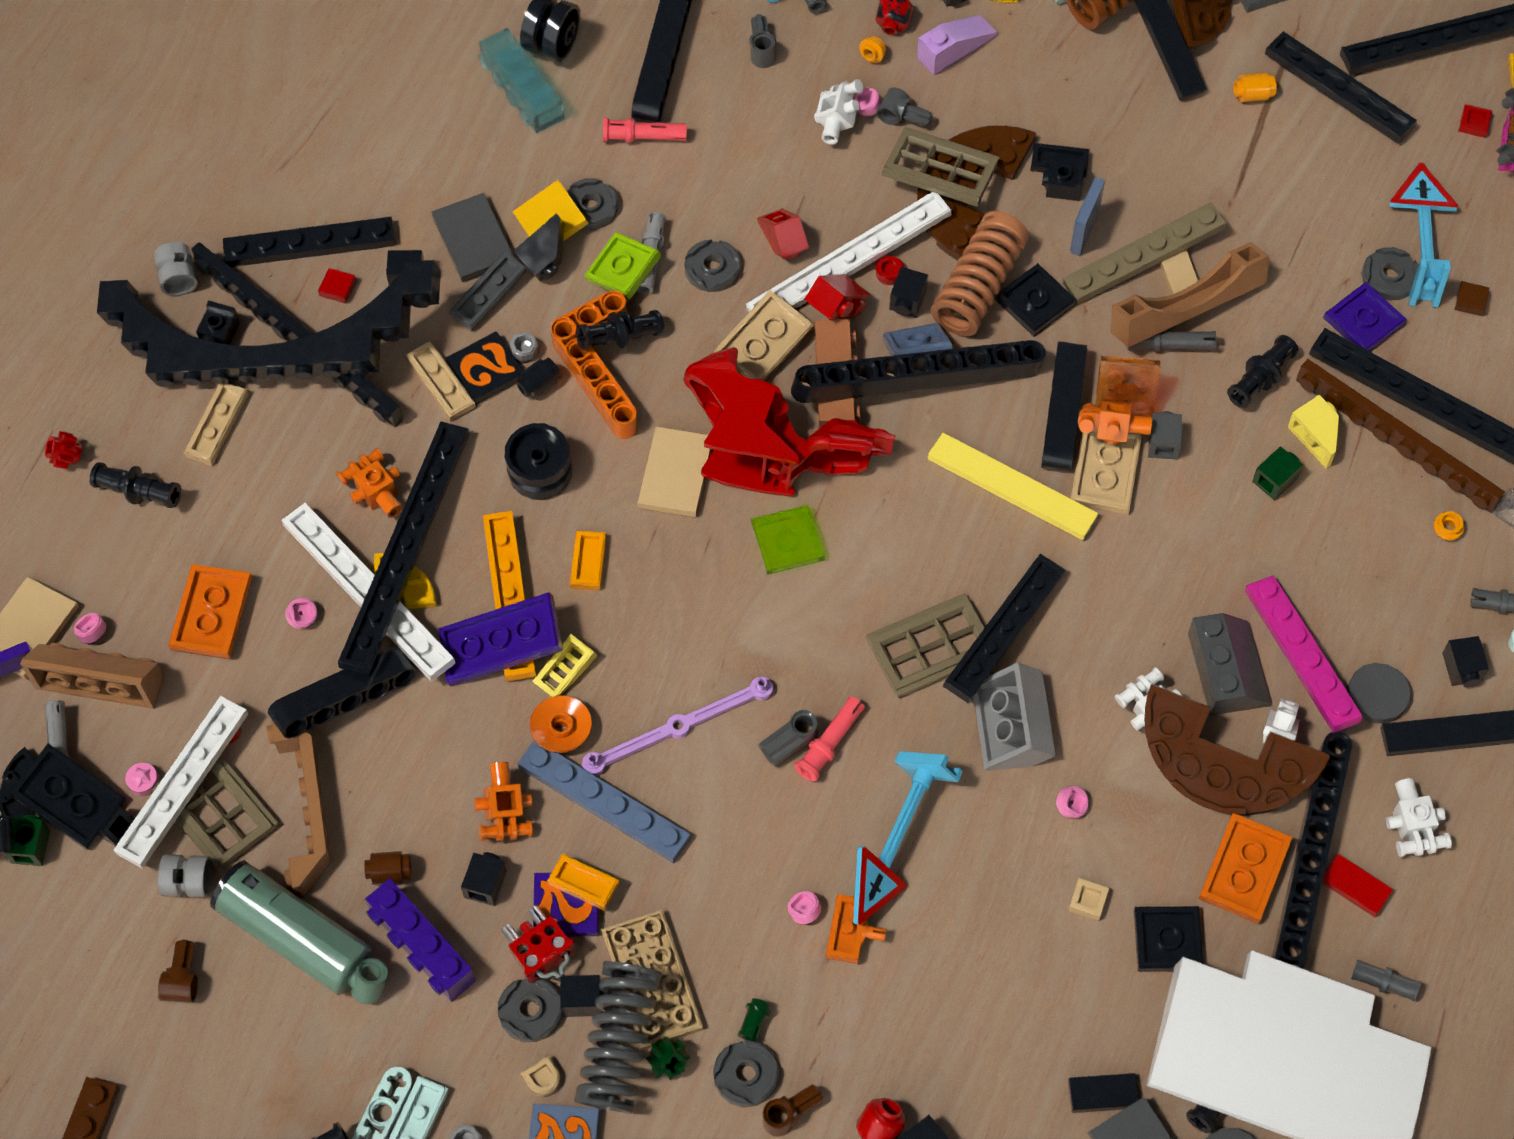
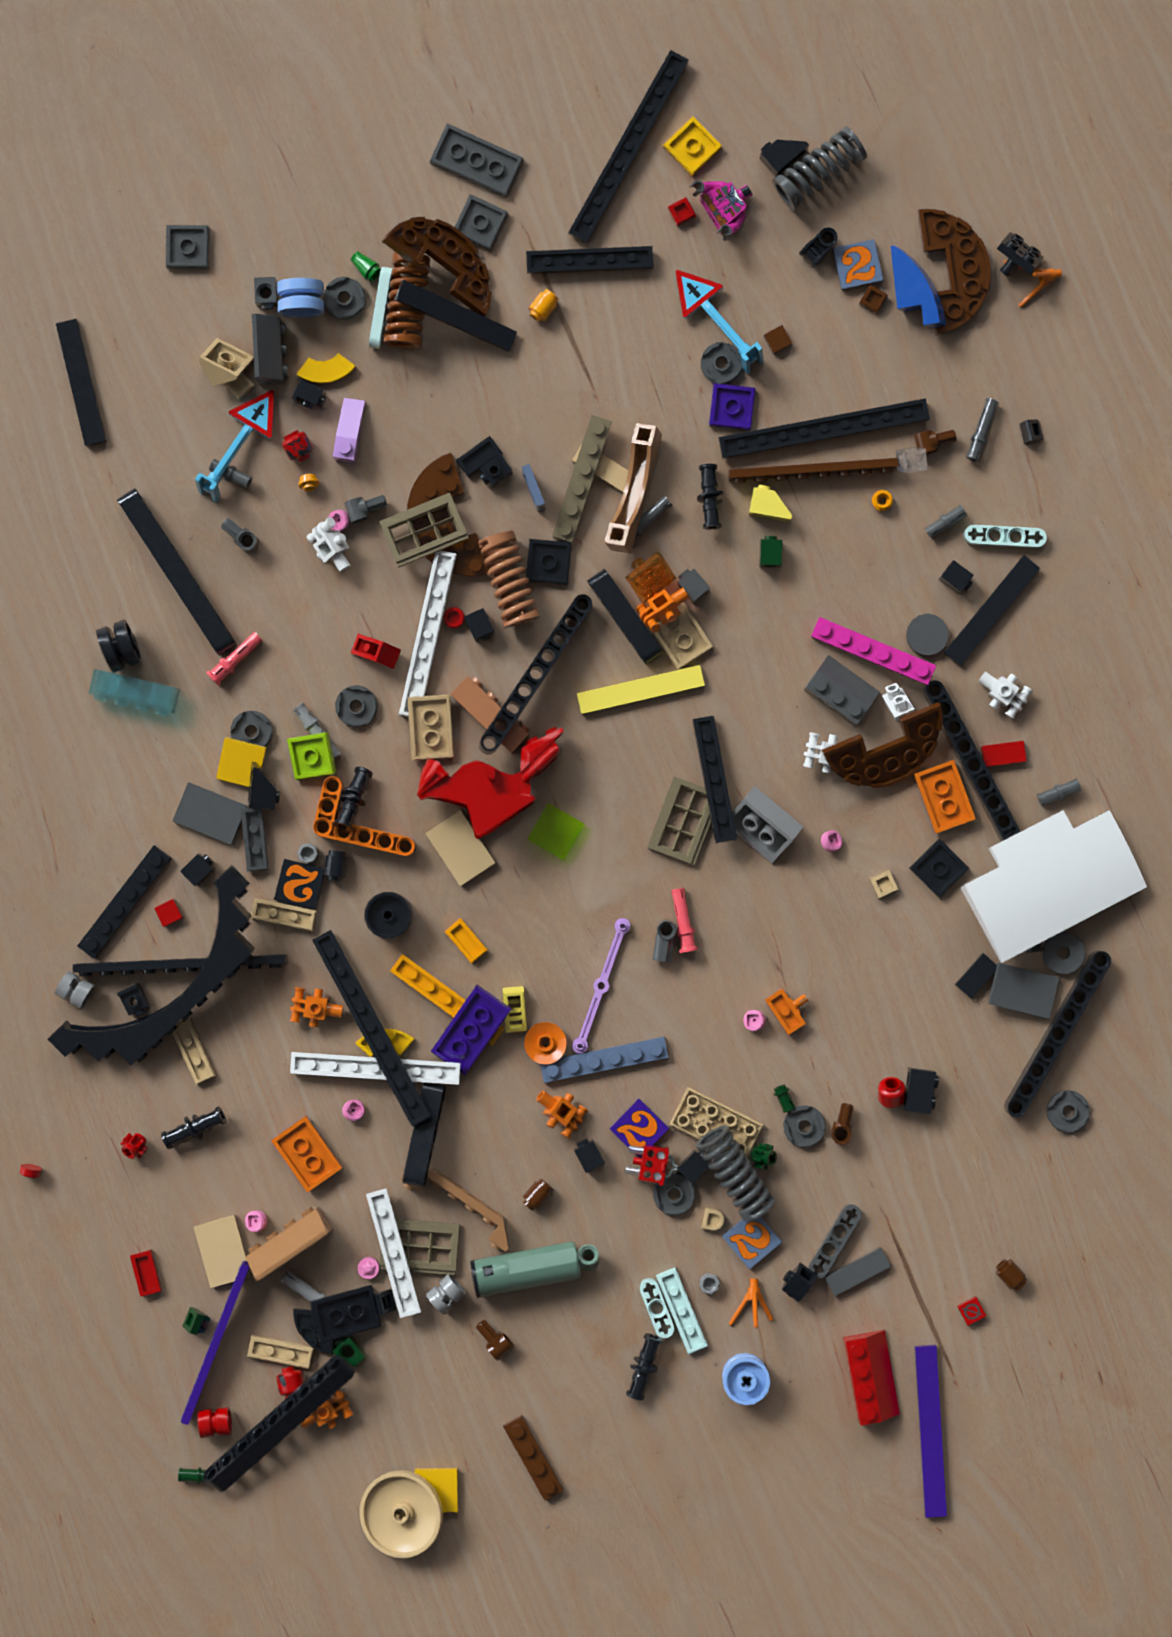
camera: 45 degrees left, 25 degrees up
dark purple brick [365,878,476,1002] -> none
light orange tile [547,853,619,911] -> none
red brick [804,274,870,320] -> none
medium azure piece [853,751,963,925] -> none
sand blue tile [883,323,952,356] -> none

